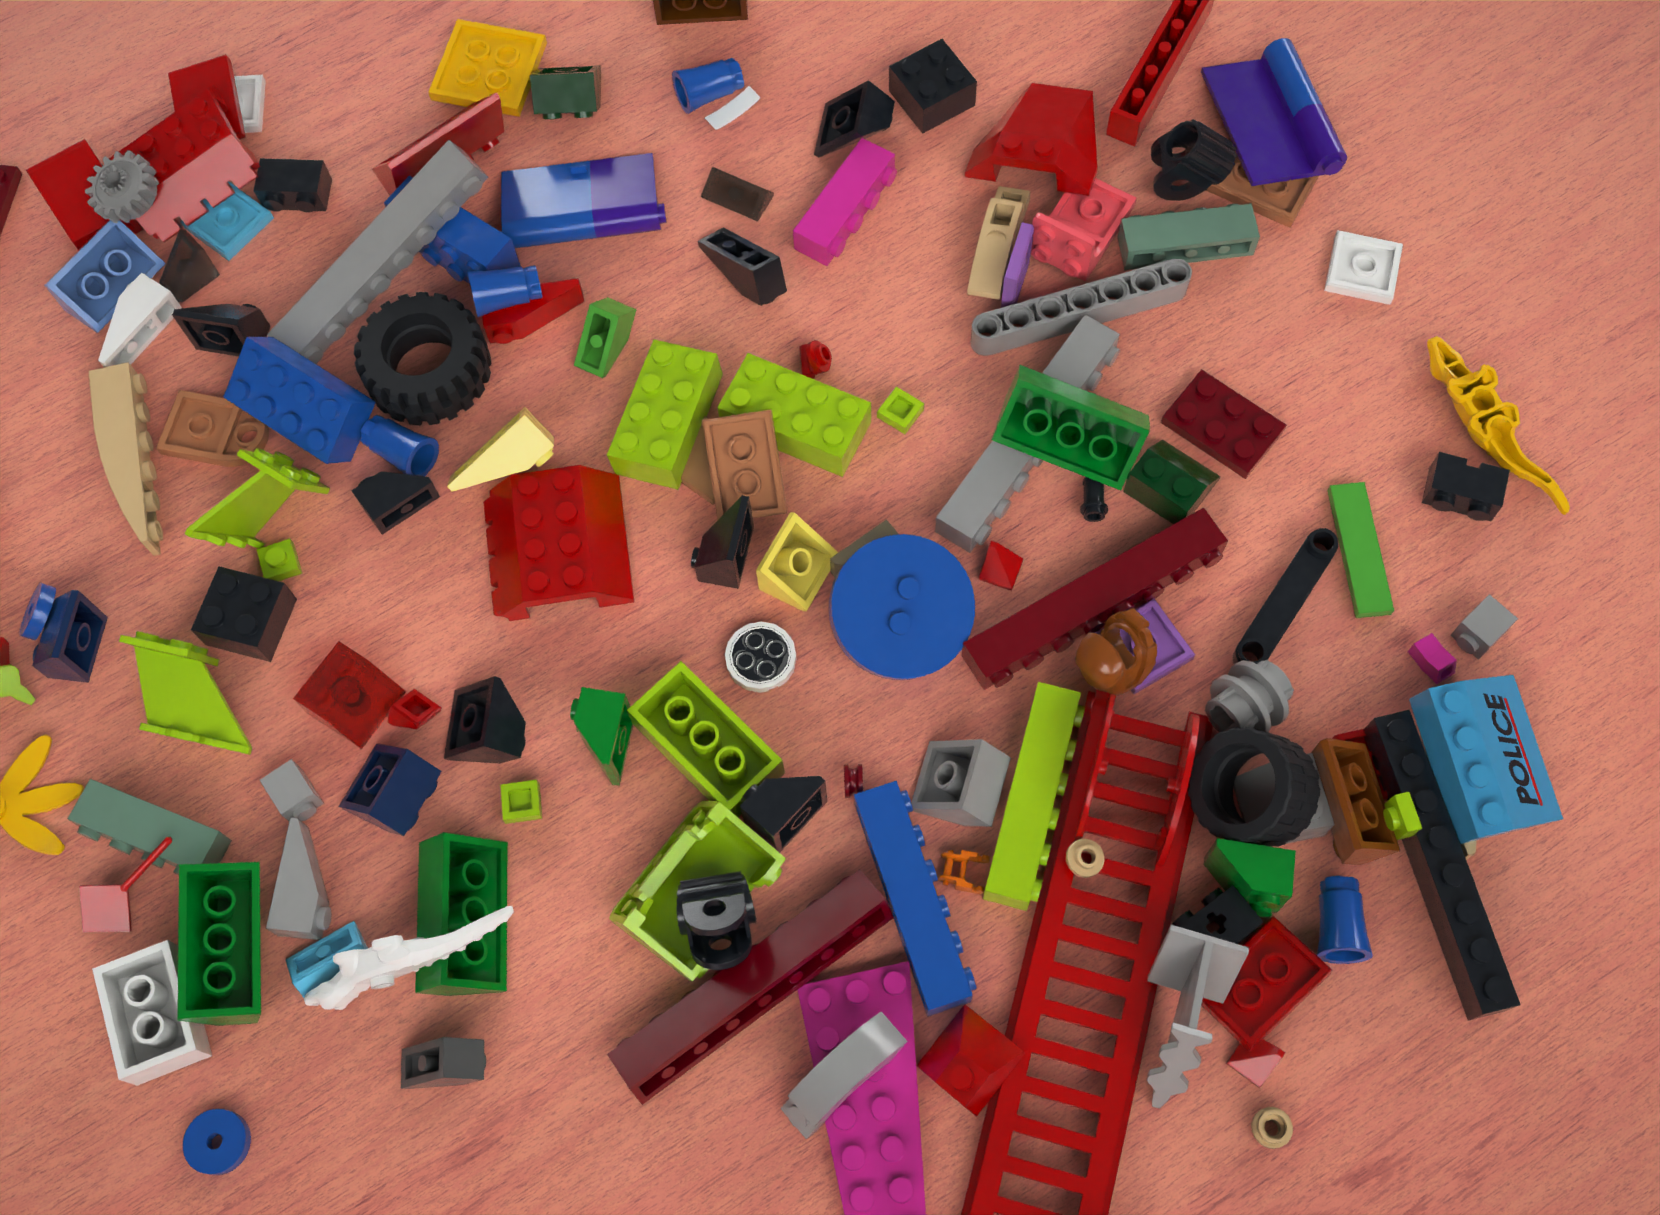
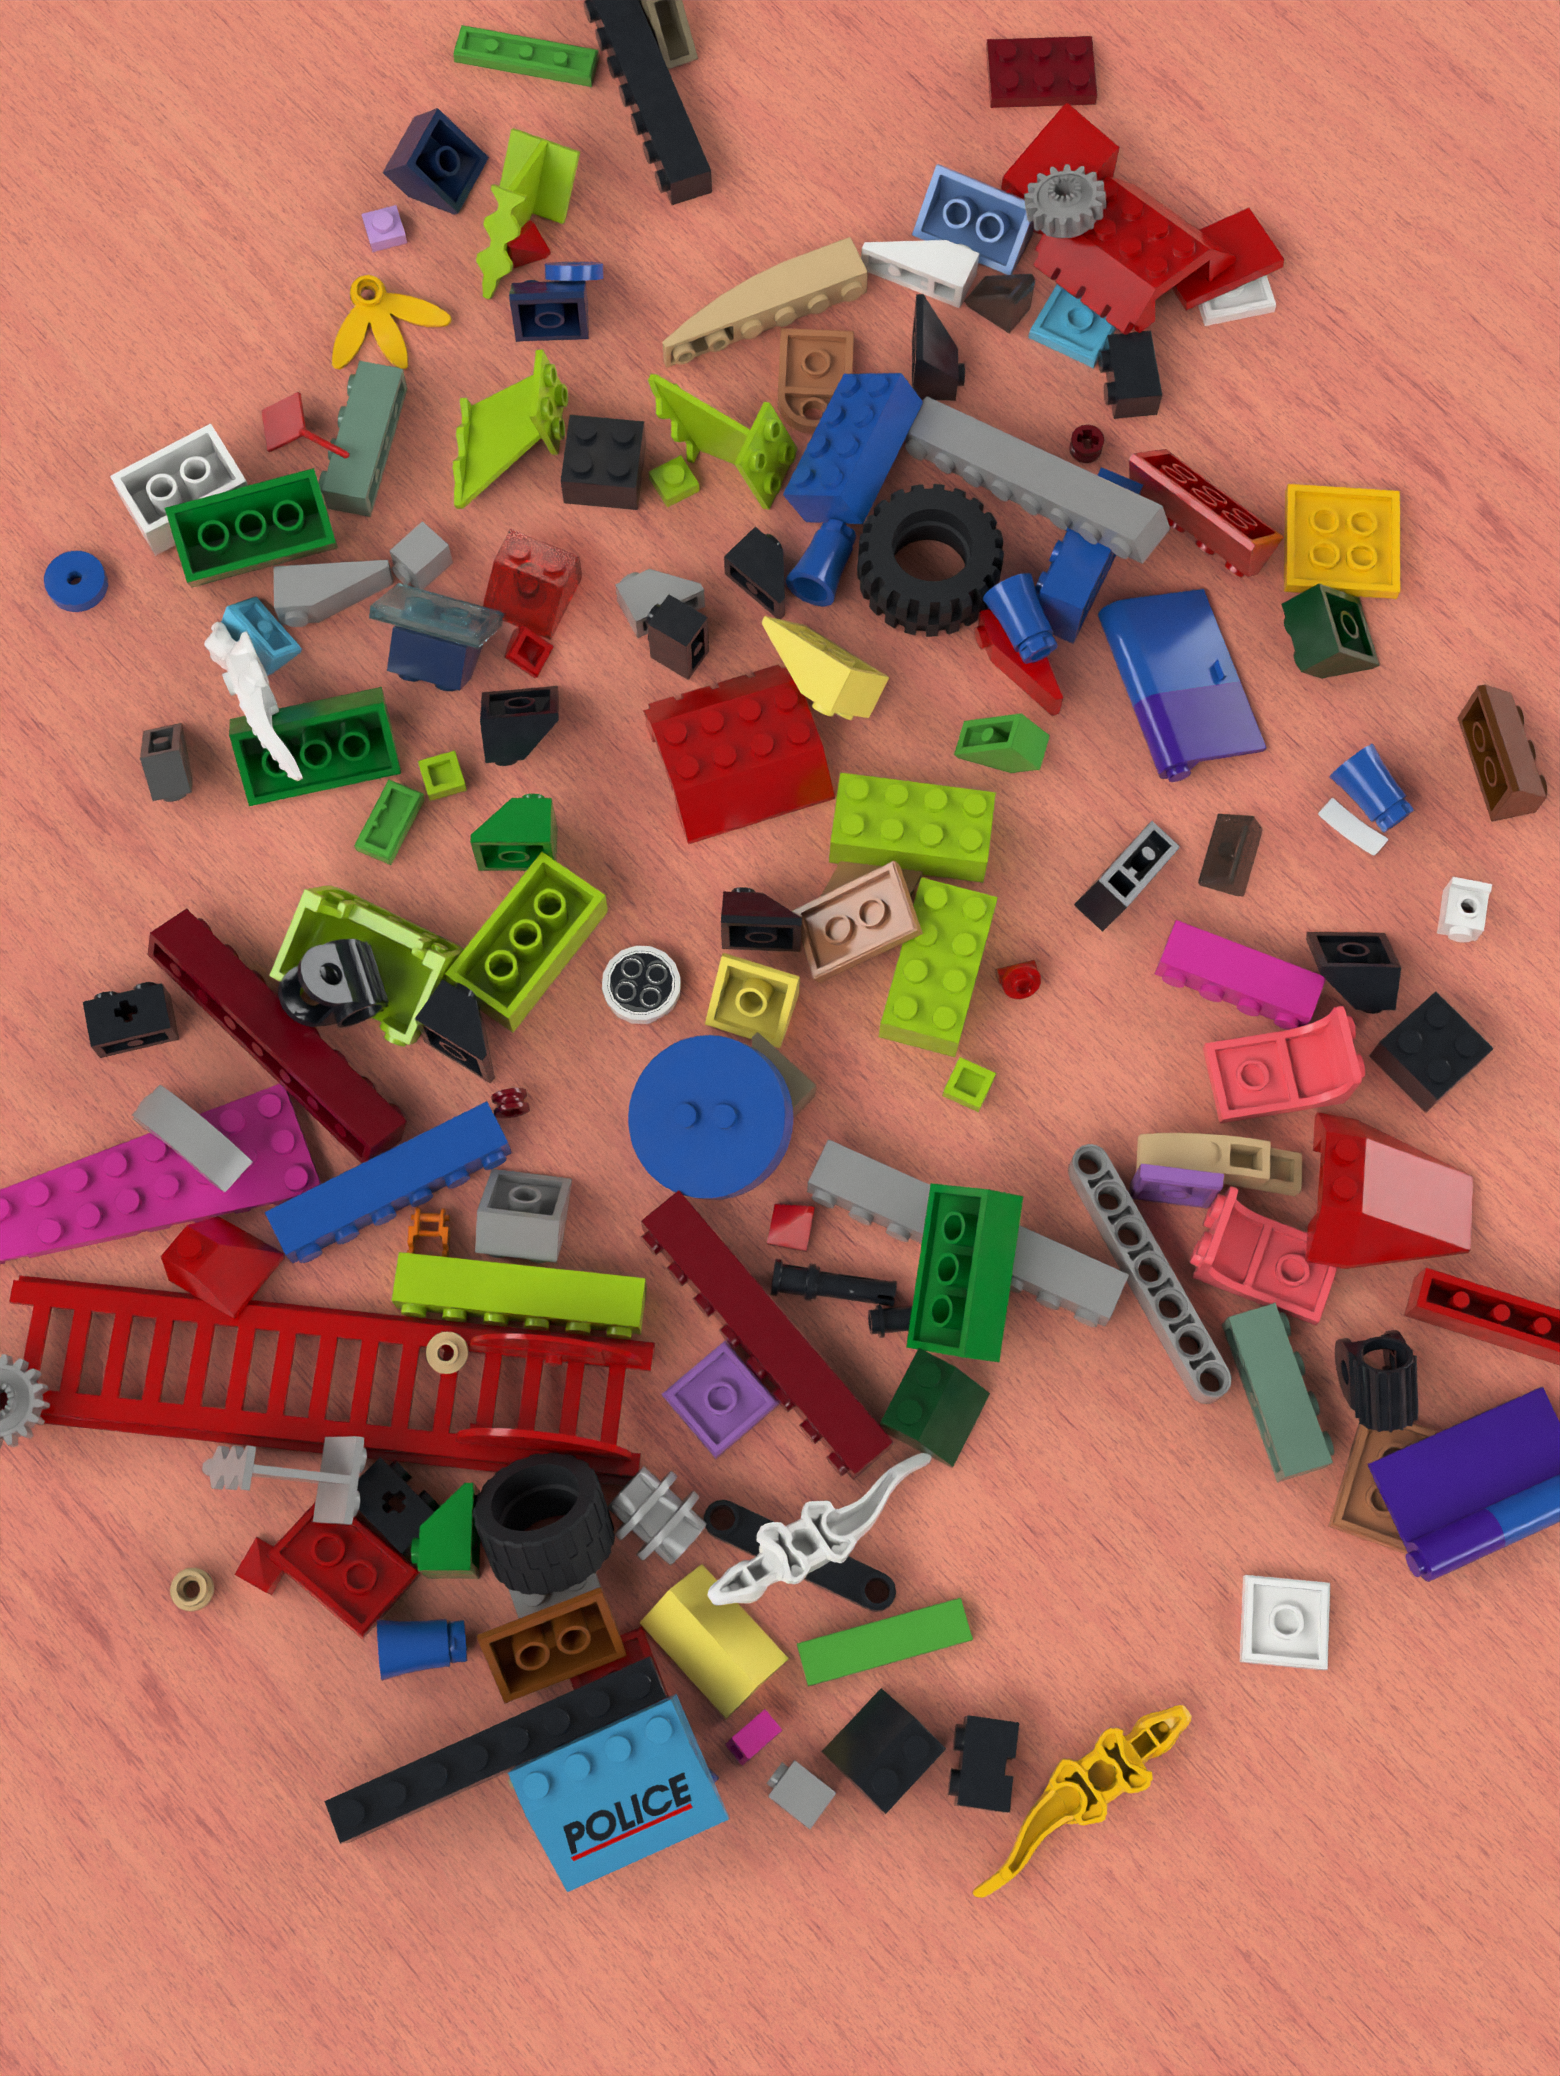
camera: 75 degrees right, 5 degrees up
dark orange helmet [1075,608,1157,696] -> none
dark red plate [1161,369,1287,479] -> none
lime plate [1383,792,1422,840] -> none
none -> black brick [83,982,179,1058]
none -> bright green plate [354,779,425,865]
none -> clear light blue tile [369,583,504,649]
none -> light grey slope [615,569,705,638]
none -> light yellow slope [640,1564,789,1719]
none -> black brick [646,594,709,680]
none -> white animal [707,1453,931,1605]
none -> black pin [770,1259,897,1307]
none -> black slope [821,1688,946,1815]
none -> dark red bush [1069,424,1104,463]
none -> coral bracket [1203,1006,1365,1124]
none -> white brick [1437,877,1492,943]

